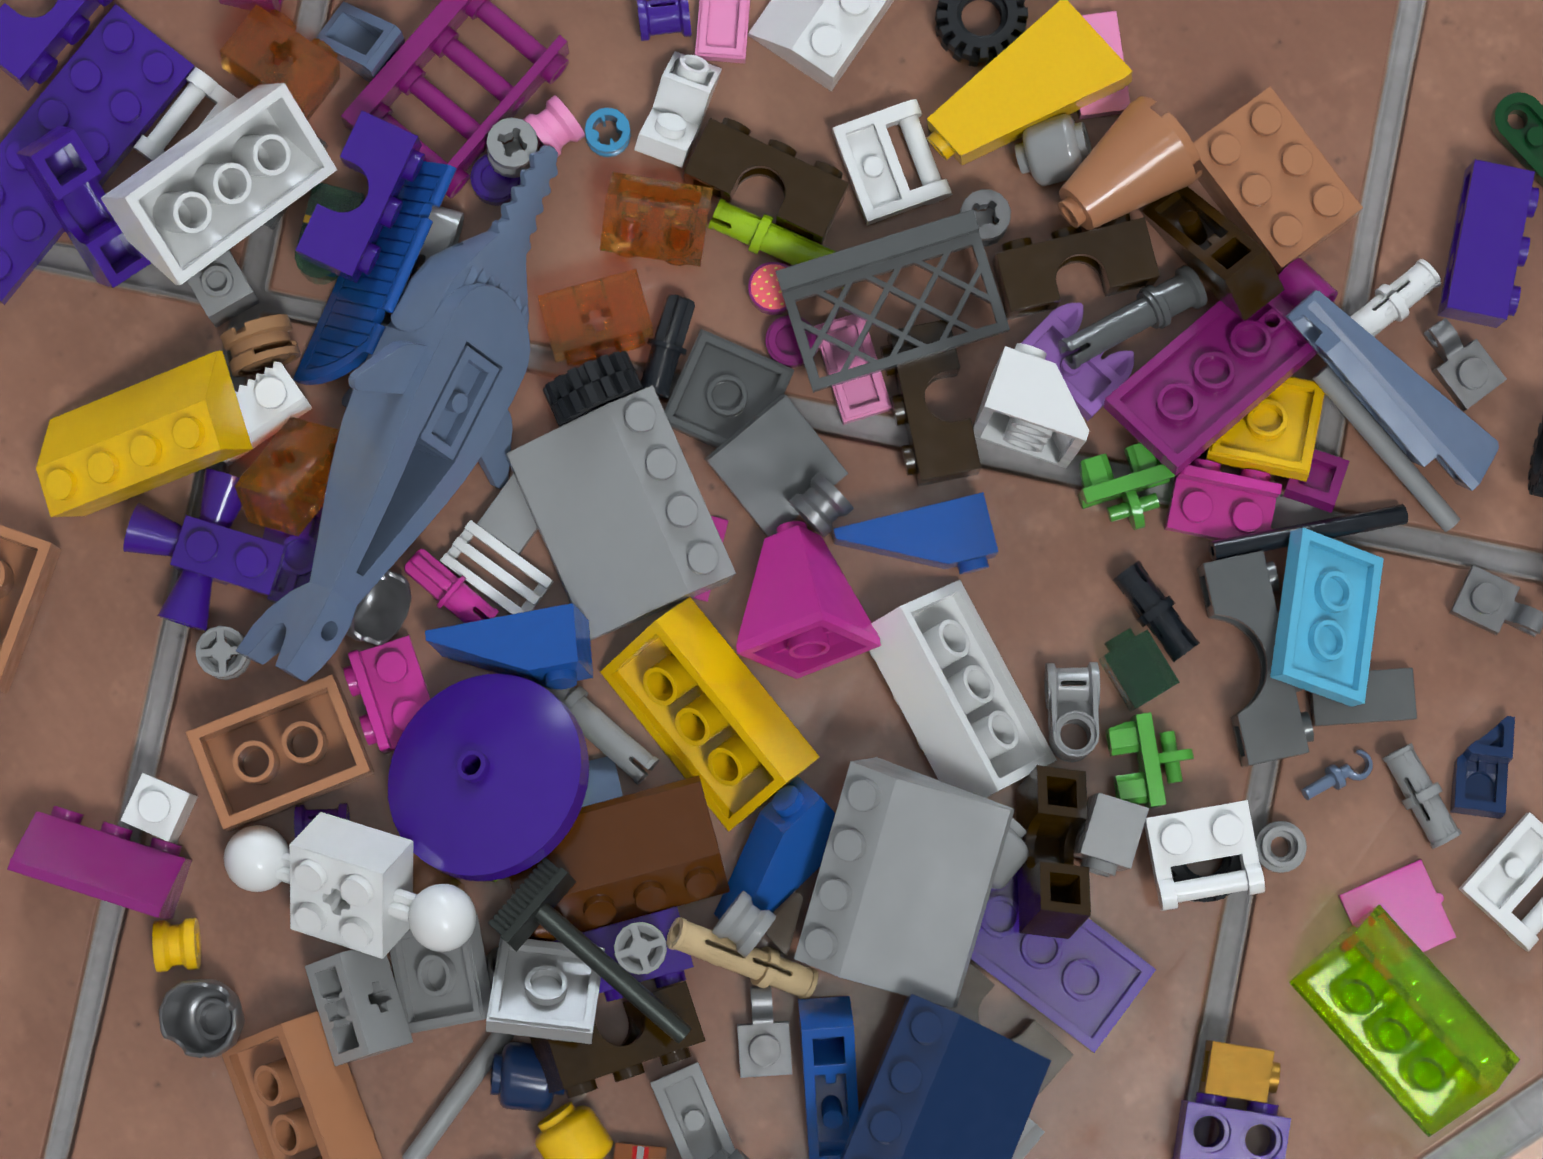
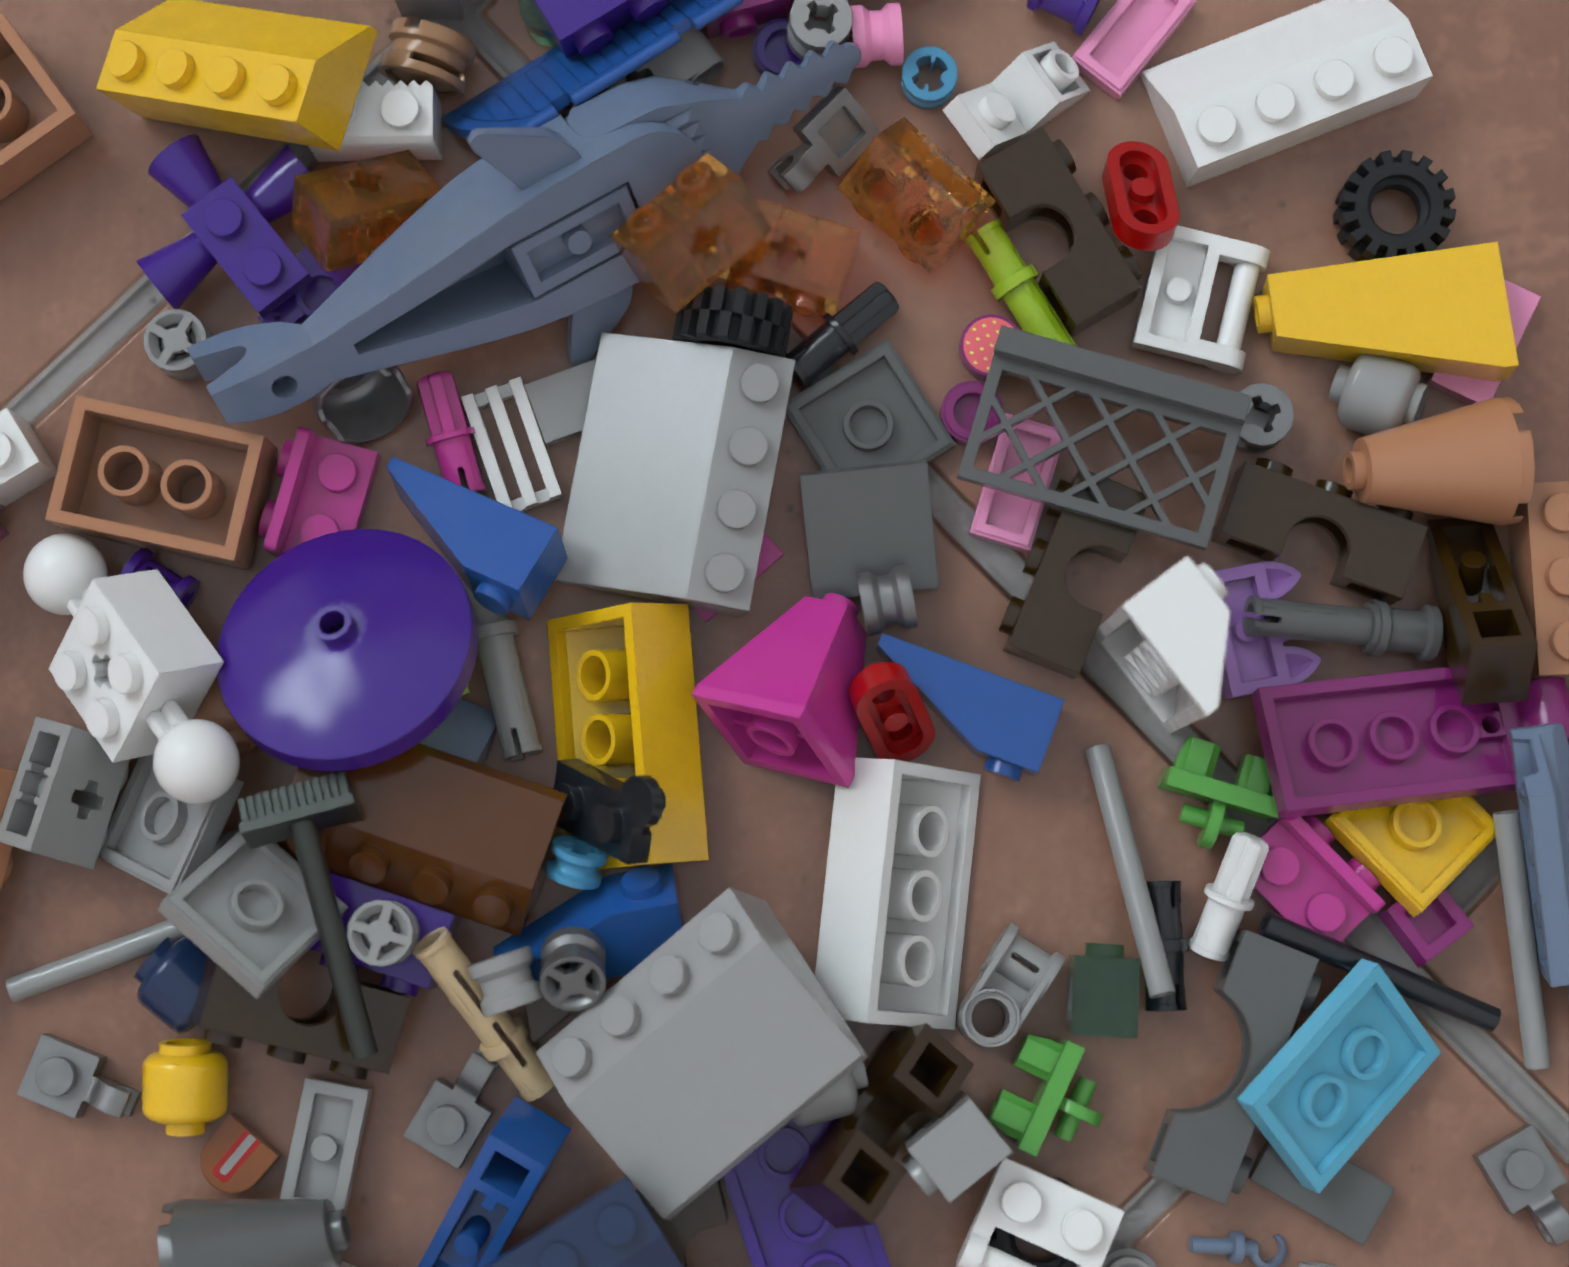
camera: 45 degrees right, 0 degrees up
none -> flat silver wheel [540,927,606,1011]
none -> dark azure bush [544,835,609,890]
none -> black hinge [553,759,666,865]
none -> clear orange brick [610,153,773,313]
none -> flat silver plate [768,85,883,194]
none -> red plate [848,662,935,762]
none -> light grey piece [1085,744,1176,998]
none -> red plate [1102,141,1180,251]
none -> white axle [1189,832,1269,962]

